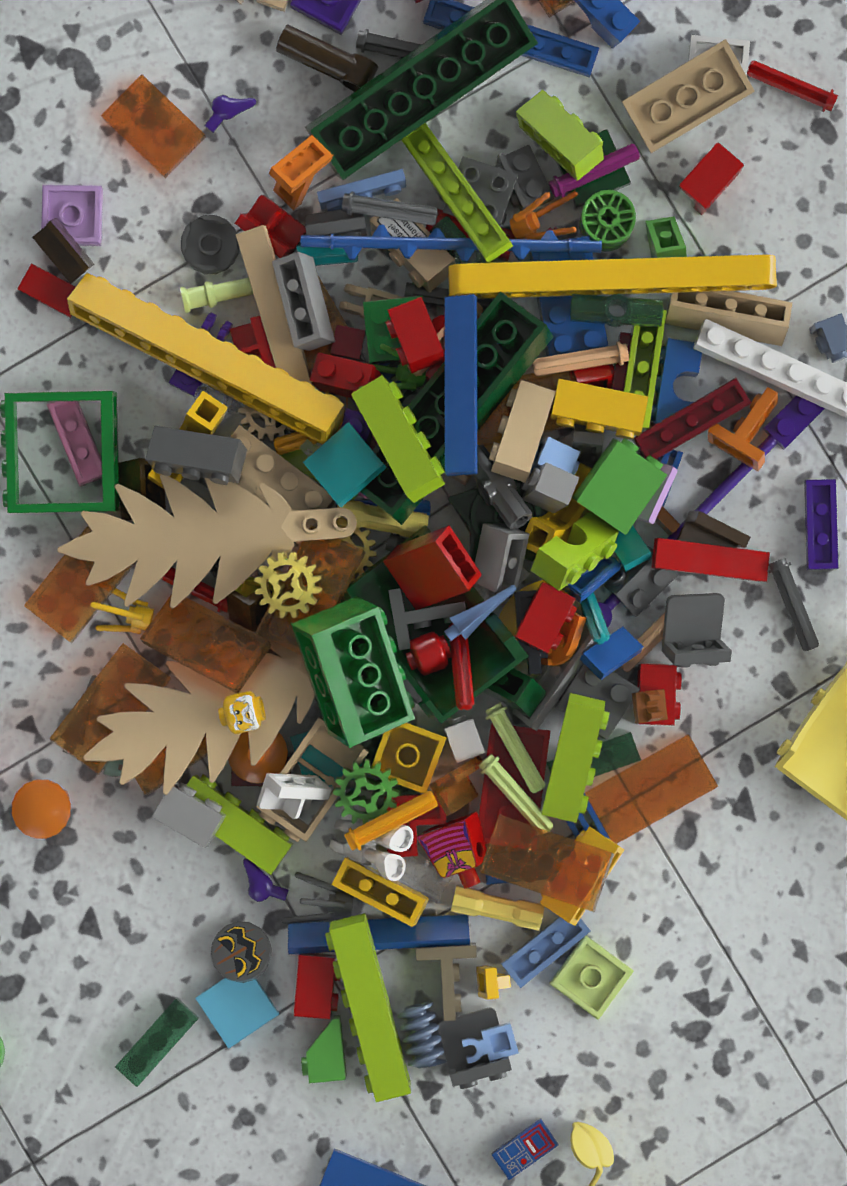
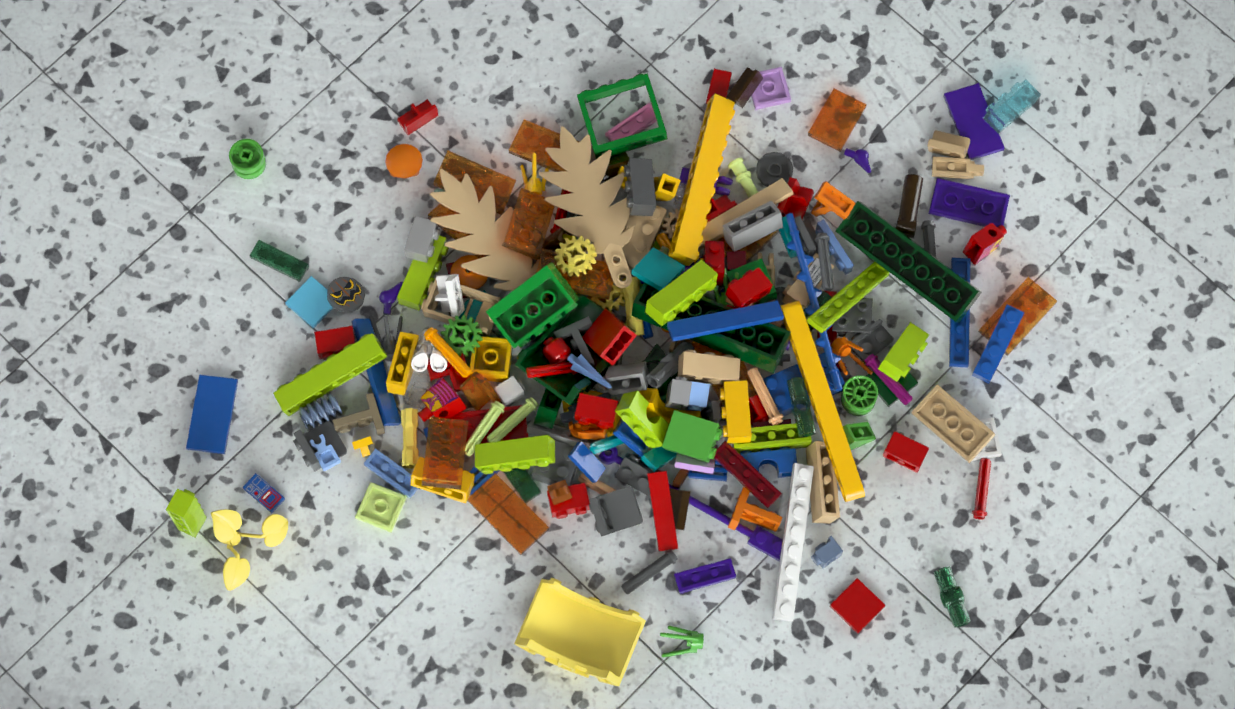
camera: 70 degrees right, 15 degrees down
yellow head [218,691,266,734] -> none
bright green slope [301,1015,347,1084] -> none

